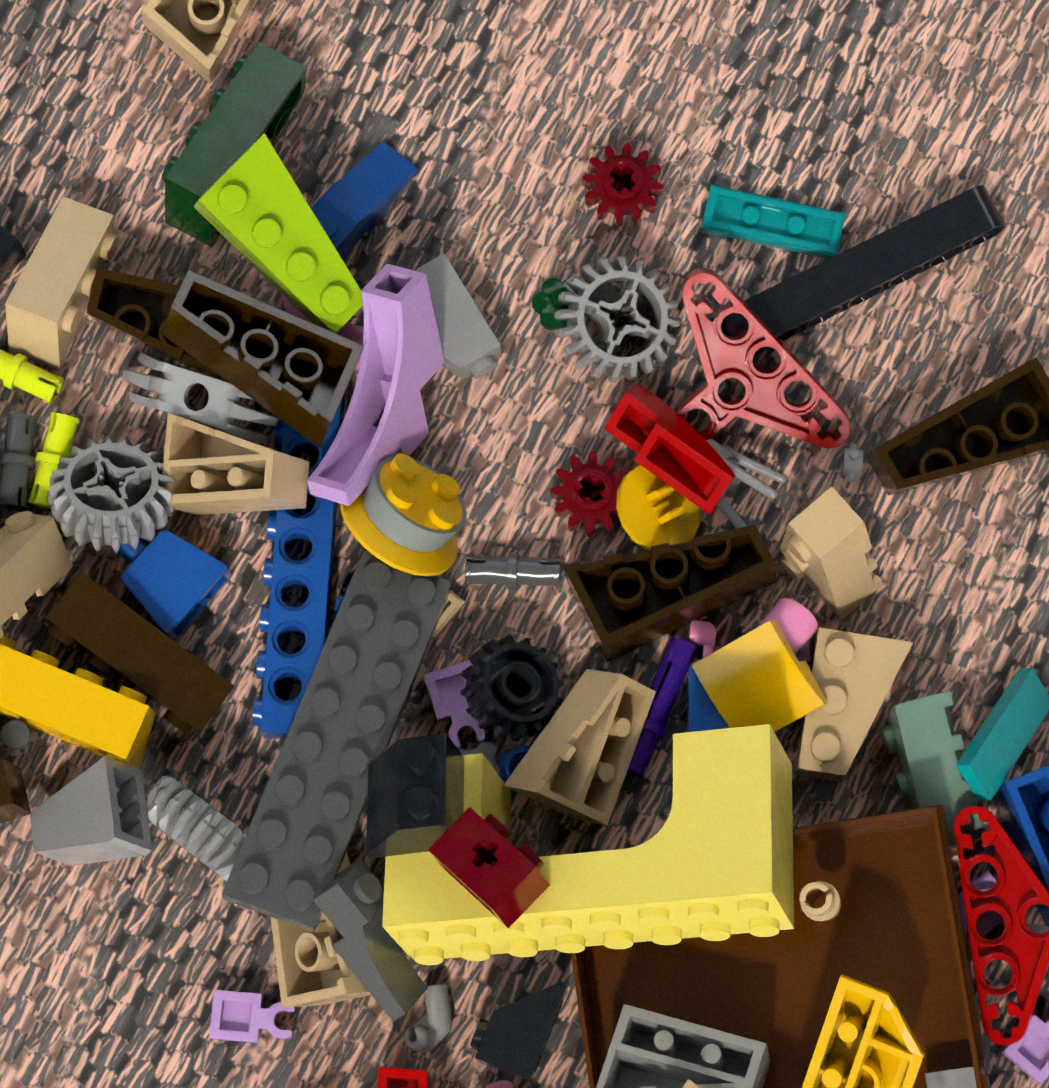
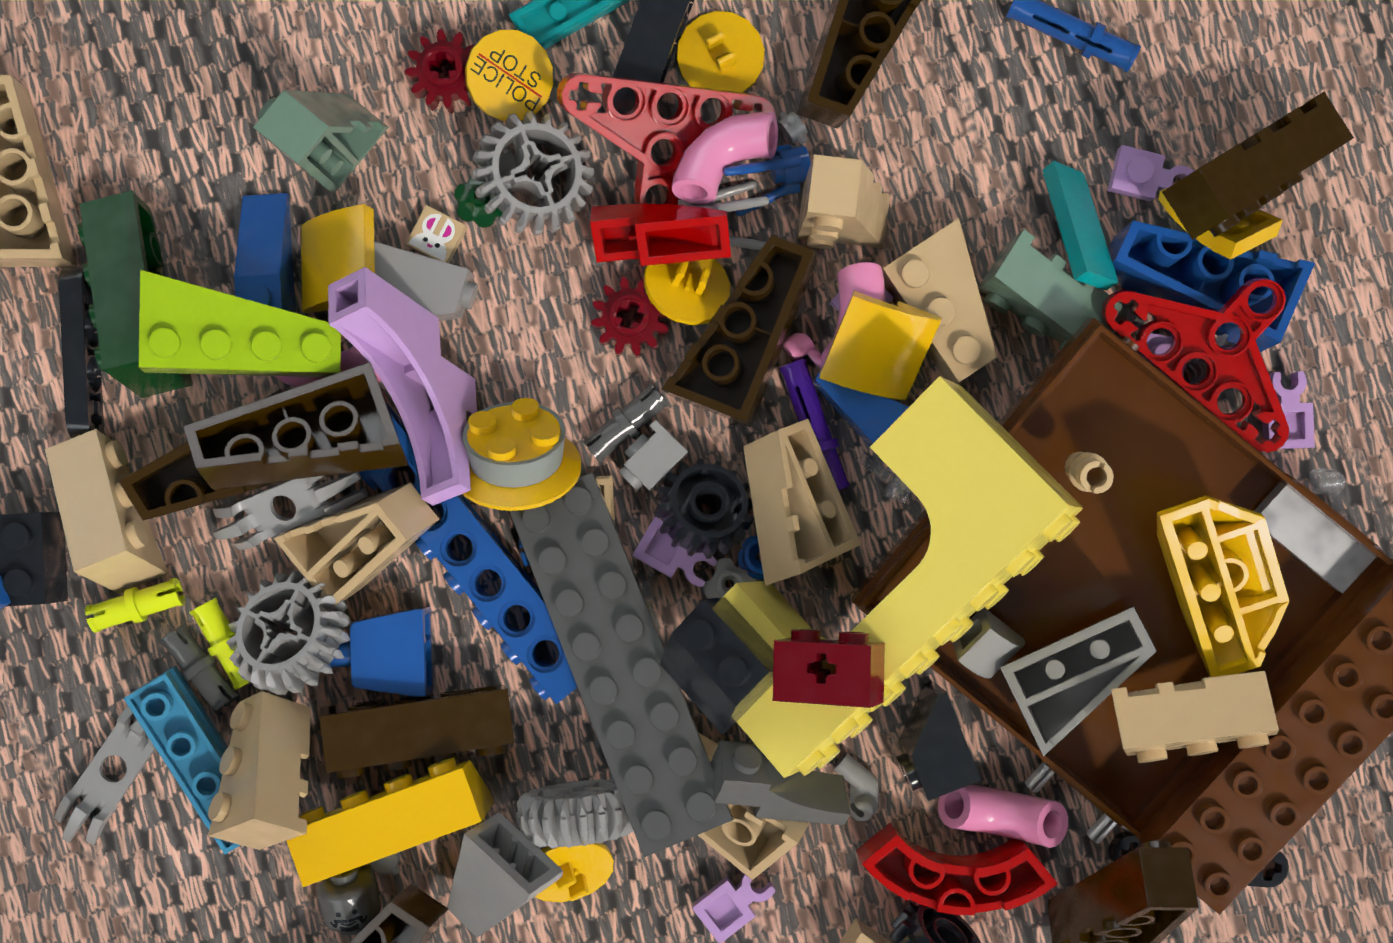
camera: 50 degrees left, 10 degrees up
none -> black beam [59,266,104,439]
none -> sand green wedge [253,90,389,194]
none -> yellow slope [301,204,375,314]
none -> tile [406,205,468,263]
none -> yellow piece [465,30,553,121]
none -> yellow piece [536,843,614,902]
none -> light grey brick [619,420,688,491]
none -> bright pink cylinder [672,112,778,205]
none -> yellow piece [677,11,765,93]
none -> blue plant [723,144,811,217]
none -> light grey brick [953,608,1025,678]

